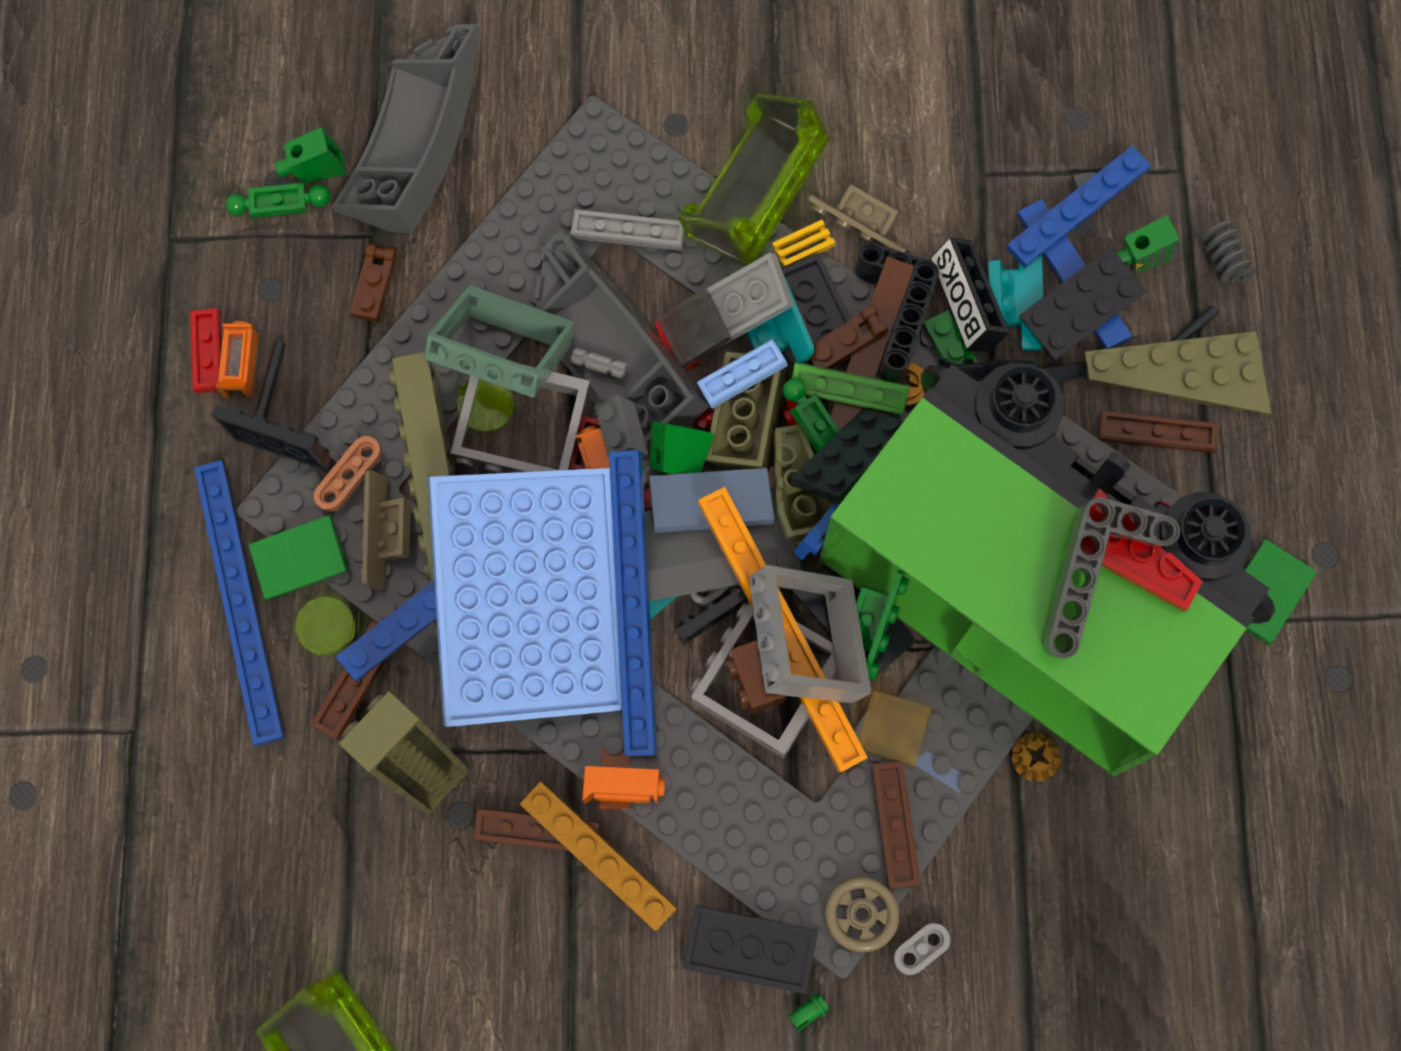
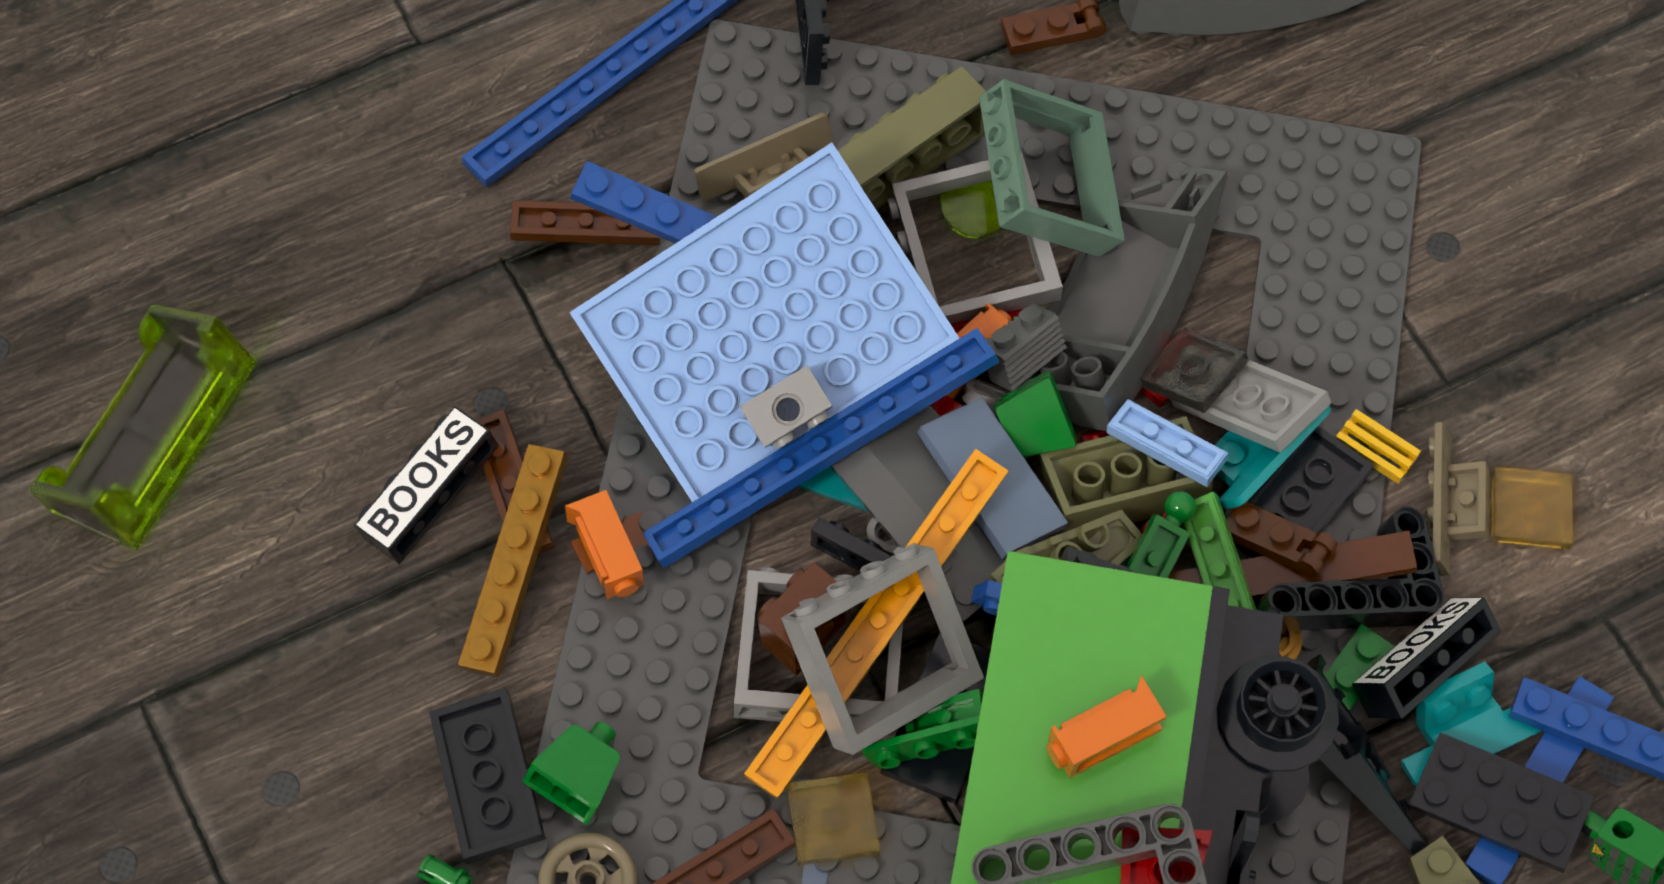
camera: 55 degrees right, 10 degrees down
green tile [248,515,349,600] -> none
clear neon green tile [295,597,356,656] -> none
nougat plate [314,436,382,512] -> none
olive brick [339,691,470,816] -> none
light grey tile [570,209,686,251] -> none
light grey axle [571,348,627,378] -> none
windscreen [678,93,829,265] -> none
none -> brick [354,406,499,565]
none -> green torso [522,722,621,825]
none -> light grey brick [740,365,832,450]
none -> orange window [1046,675,1167,779]
none -> clear yellow tile [1492,466,1573,549]

